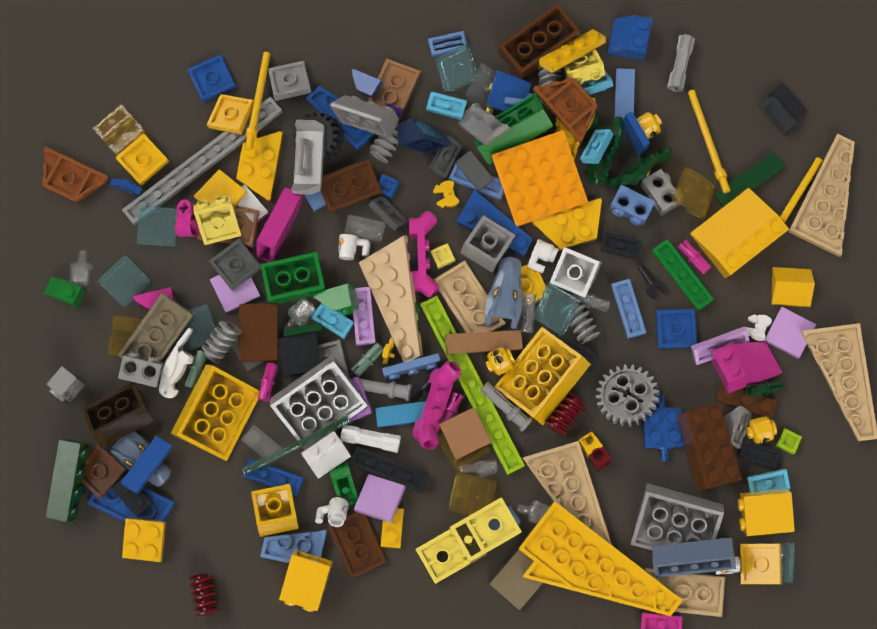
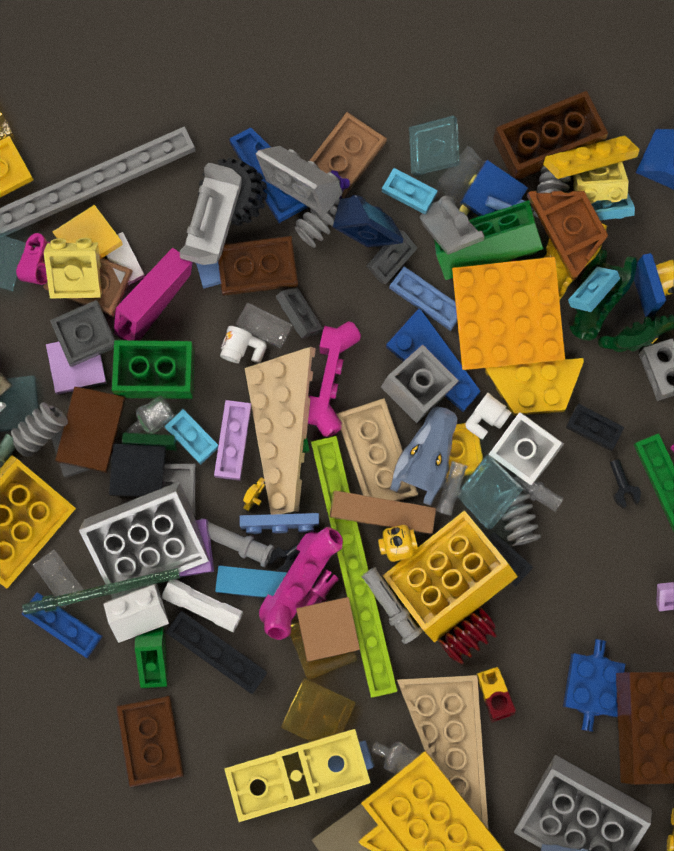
camera: 10 degrees right, 0 degrees up
blue tile [187,54,236,102] -> none
yellow tile [207,94,254,134] -> none
yellow wing [236,131,283,202] -> none
yellow bar [245,52,271,152] -> none
yellow slope [251,484,299,537] -> none
dark pink axle [257,363,278,402] -> none
medium blue wing [260,530,327,563] -> none
light grey tile [268,61,311,101] -> none
yellow brick [279,550,333,612] -> none
slope [313,284,359,315] -> none
white piece [315,497,349,527] -> none
sand green axle [350,343,384,377] -> none
tile [352,69,383,98] -> none
lavender tile [354,474,405,523] -> none
blue tile [378,174,400,199] -> none
yellow plate [381,508,404,549] -> none
medium blue tile [428,31,468,58] -> none
light yellow tile [430,243,455,269] -> none
yellow piece [433,180,459,208] -> none
dark grey tile [456,151,494,192] -> none
clear piece [460,459,498,478] -> none
light grey gear [596,364,660,427] -> none
medium blue brick [609,185,655,226] -> none
medium blue plate [611,279,646,339] -> none
medium blue tile [614,68,635,120] -> none
blue tile [656,309,697,349] -> none

